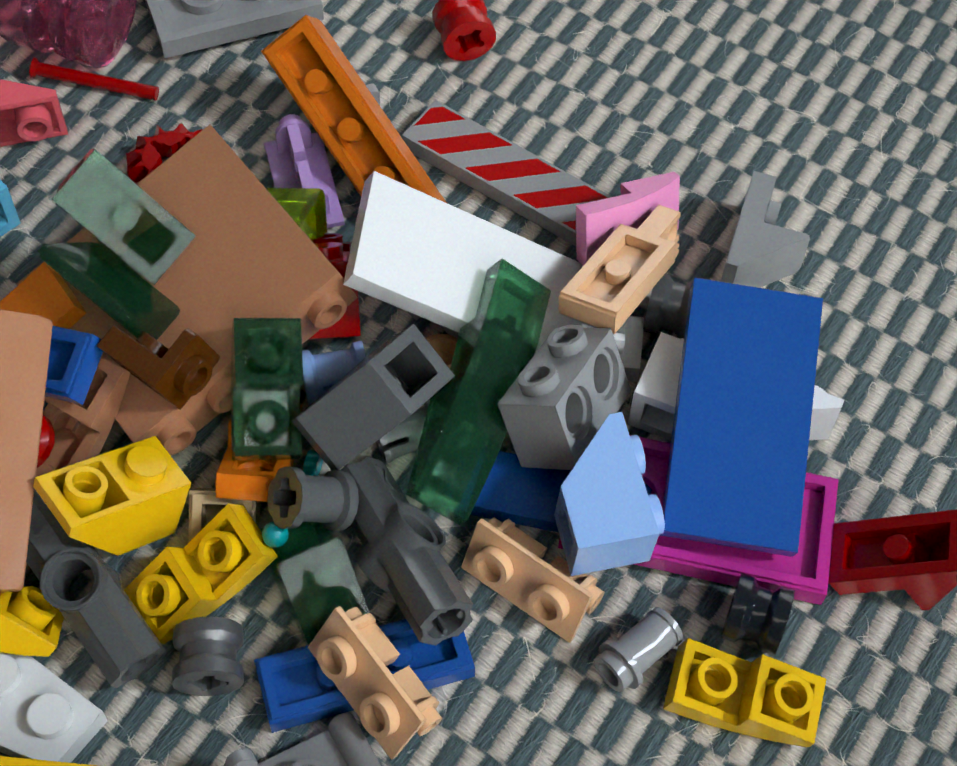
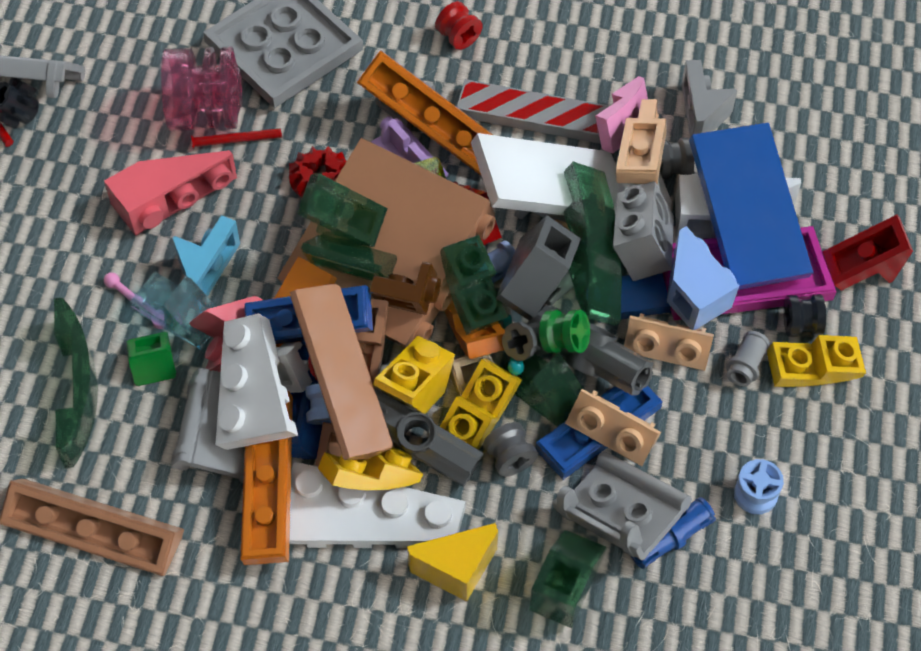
camera: 20 degrees left, 0 degrees up
none -> green wheel [539,310,591,353]

